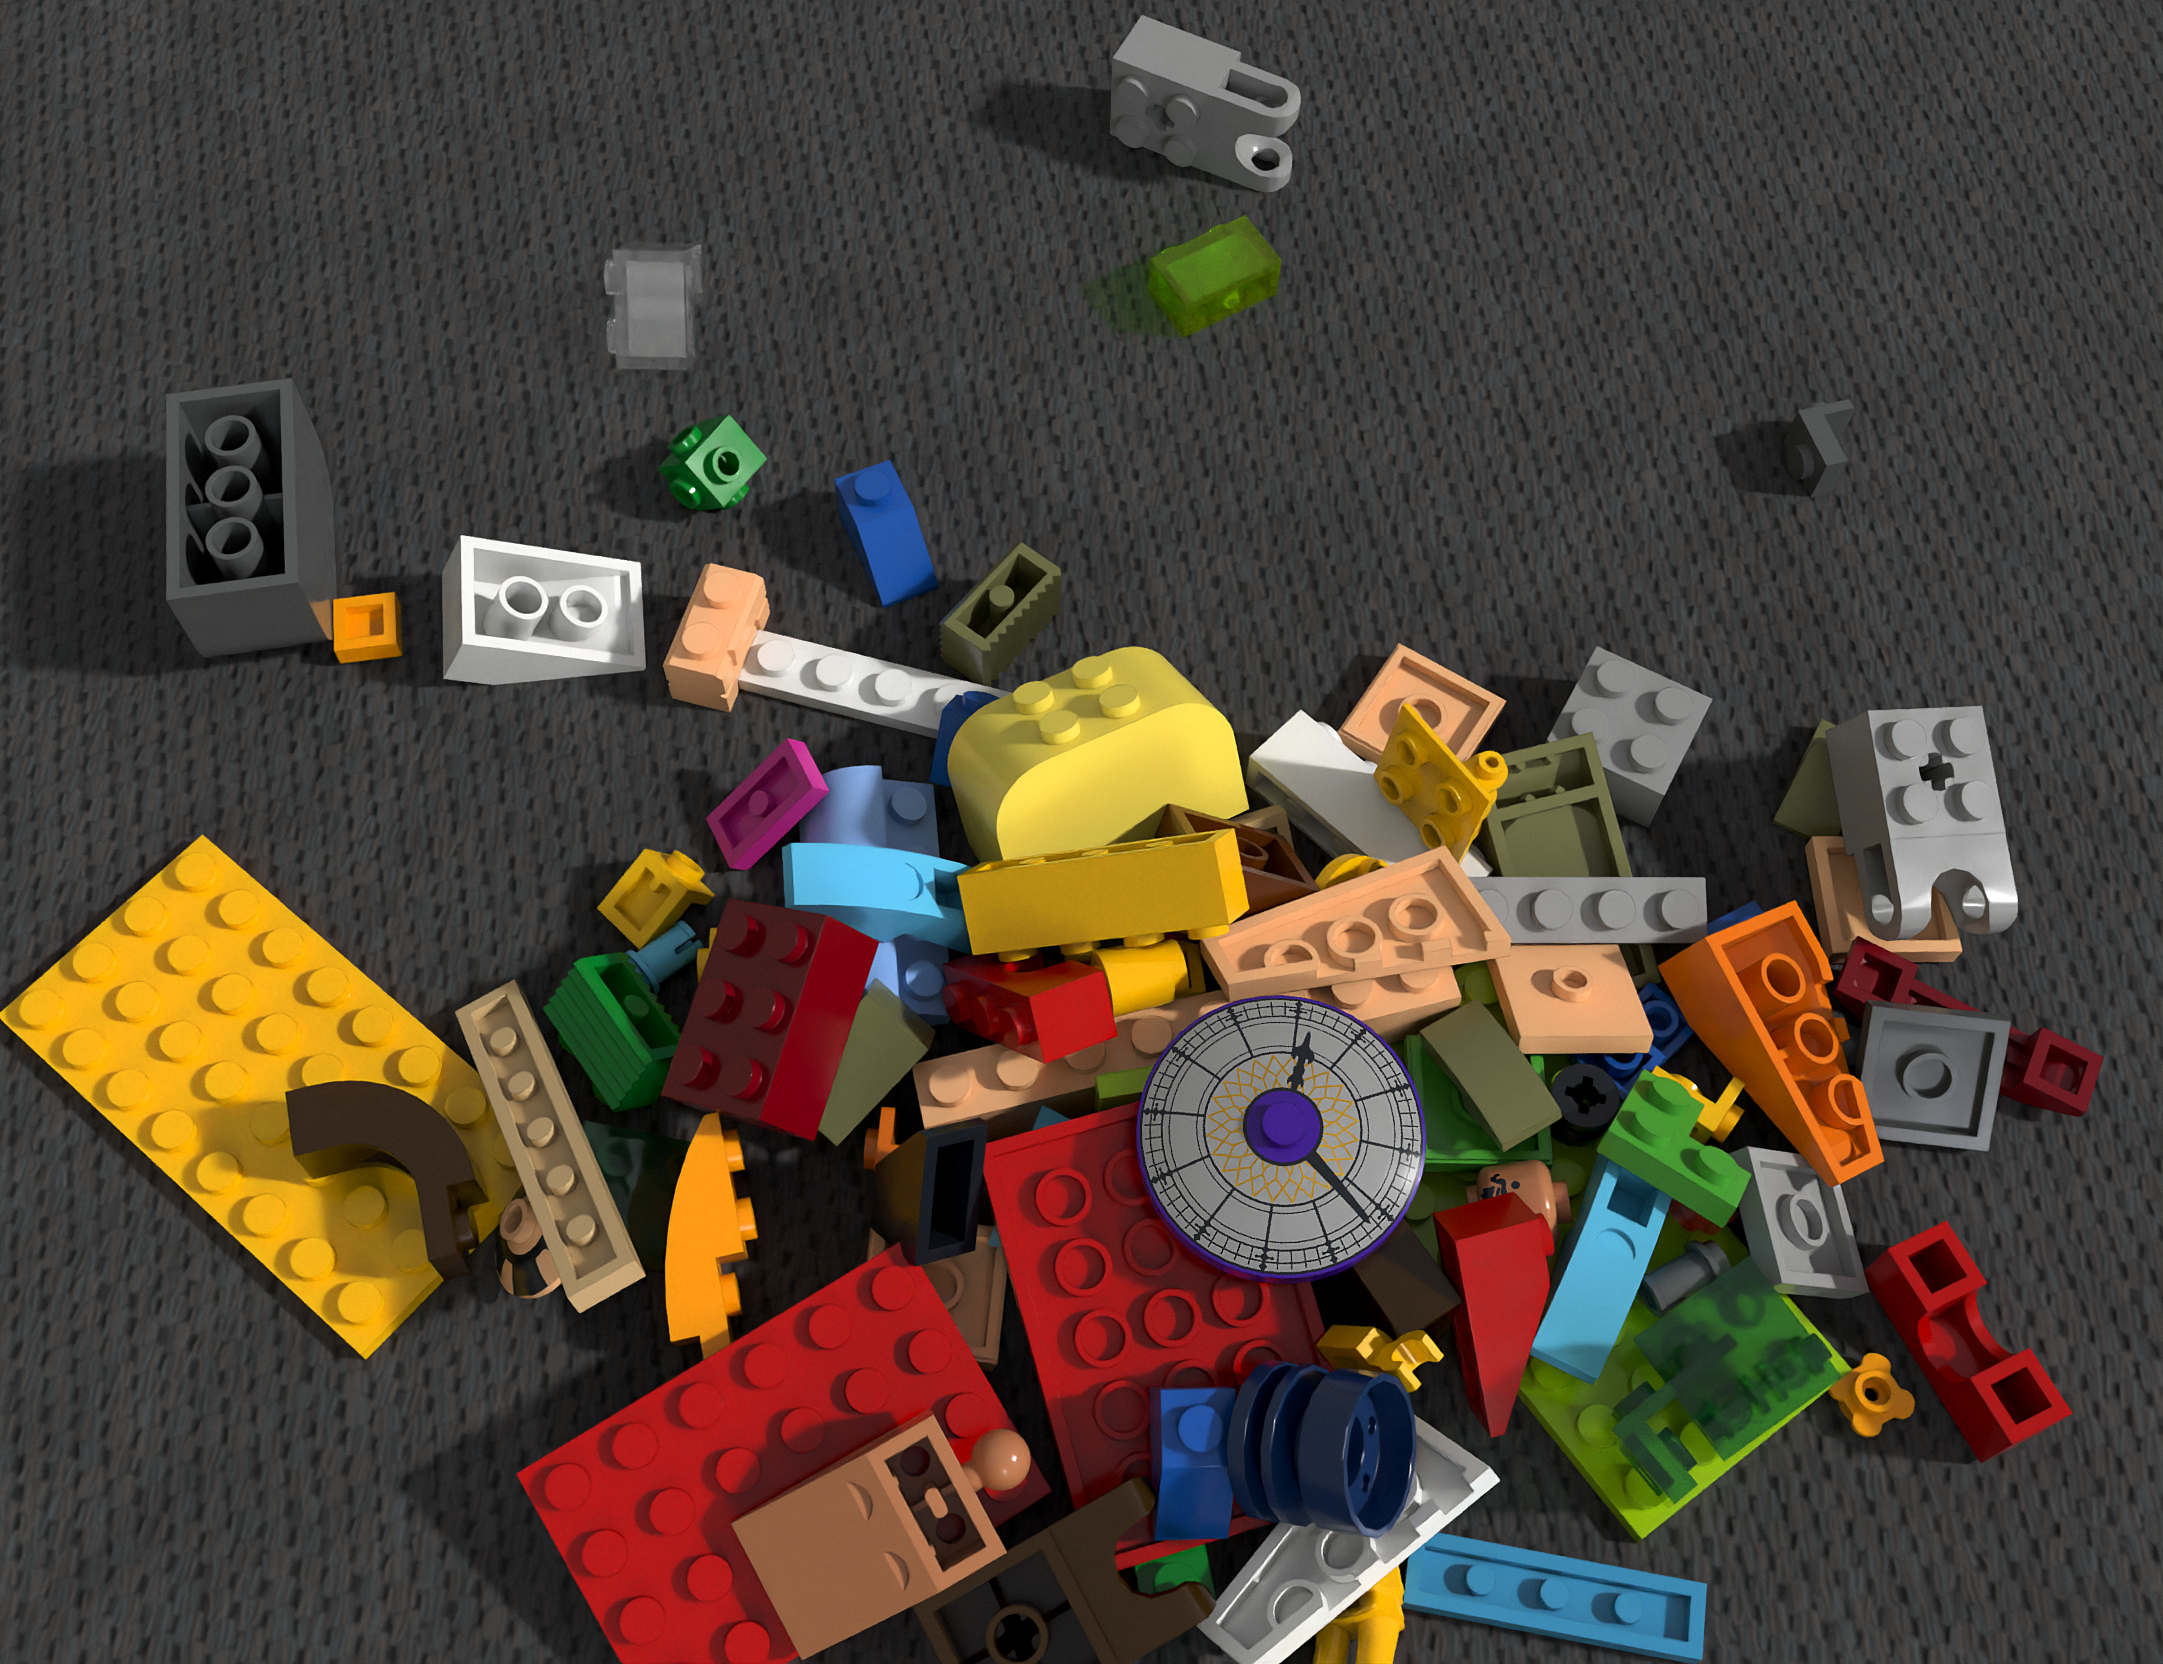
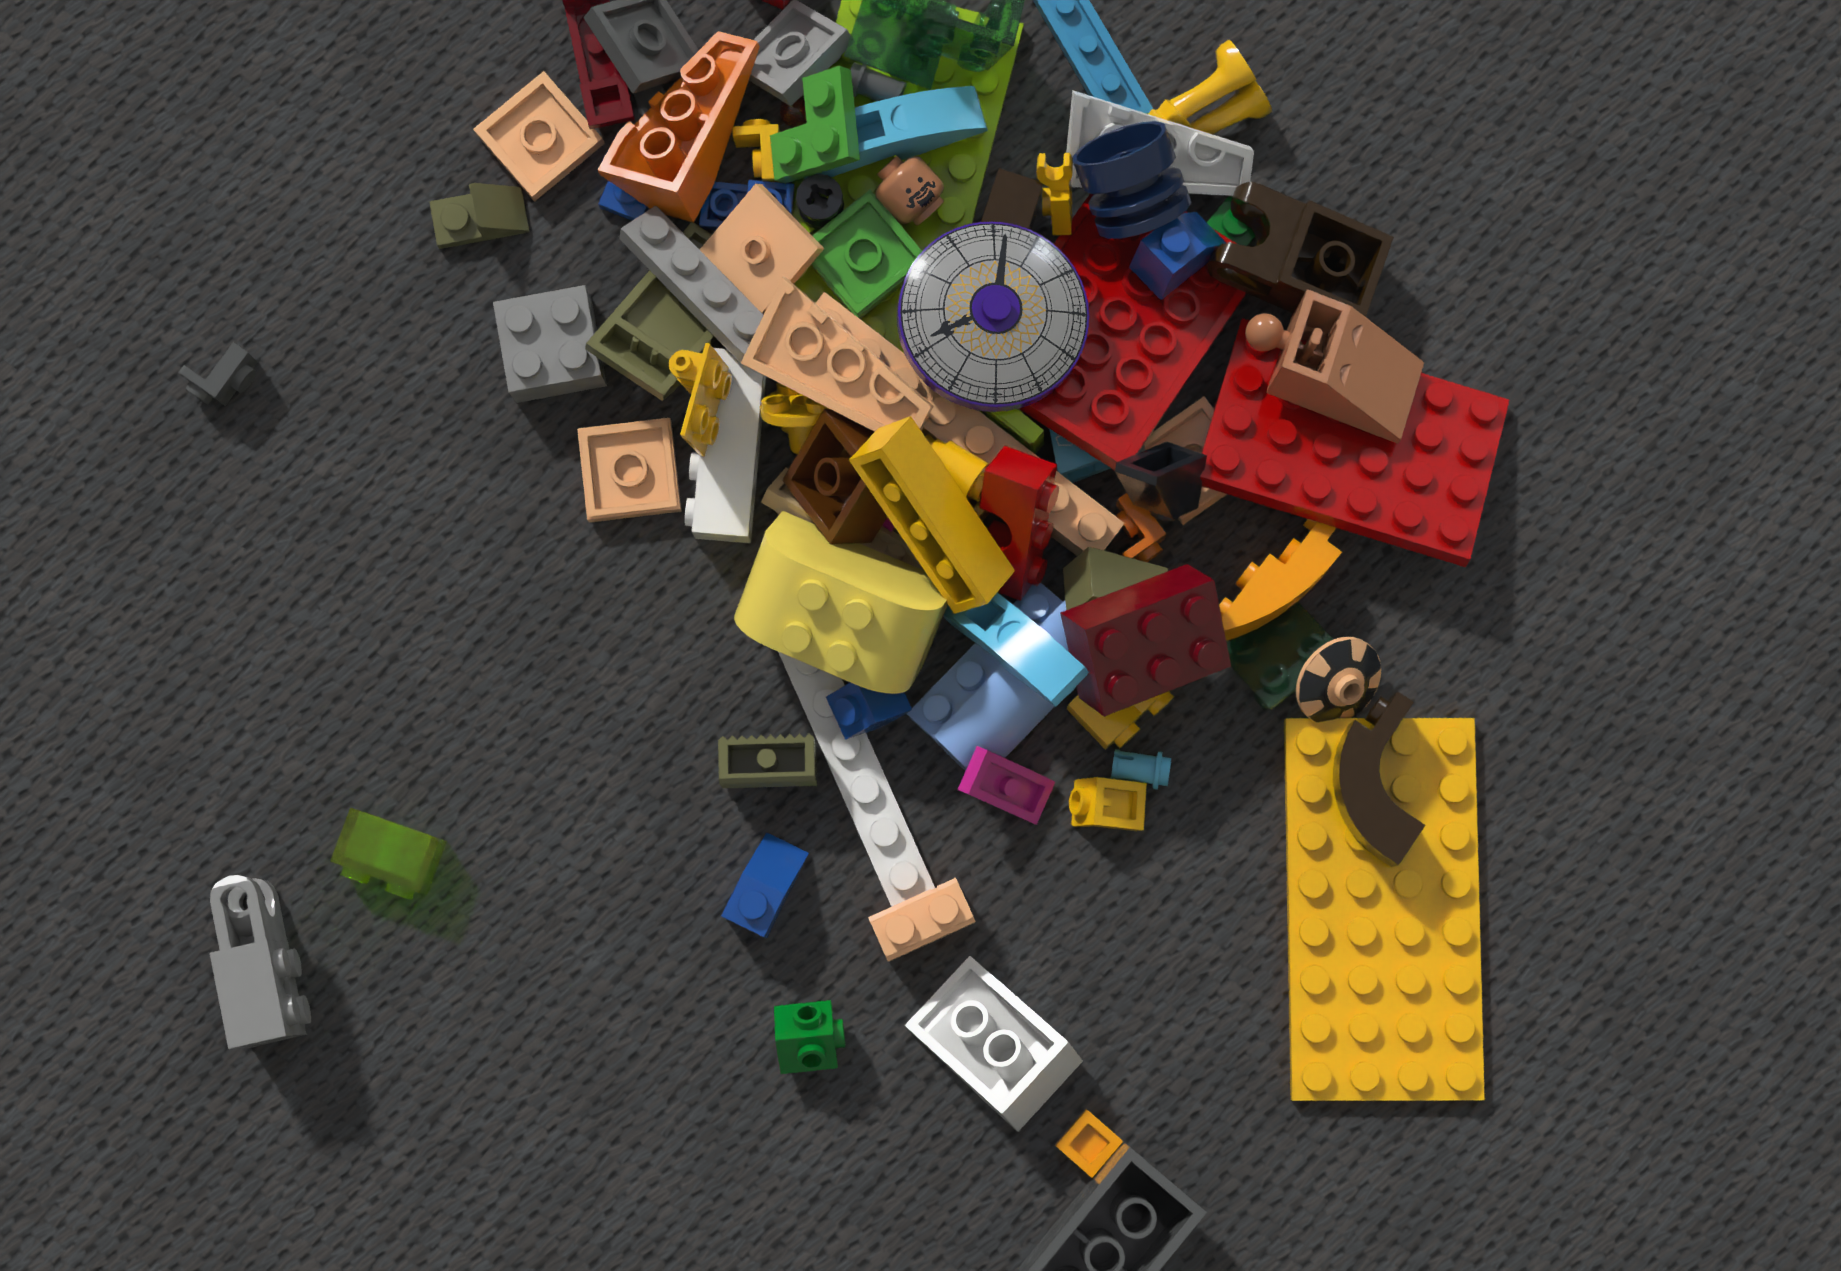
camera: 125 degrees left, 20 degrees up
tan plate [455,979,646,1313] -> none
green brick [542,952,681,1113] -> none
clear brick [604,242,703,370] -> none
olive slope [1419,998,1562,1152] -> none
red slope [1432,1191,1554,1438] -> none
light grey brick [1825,706,2018,941] -> none

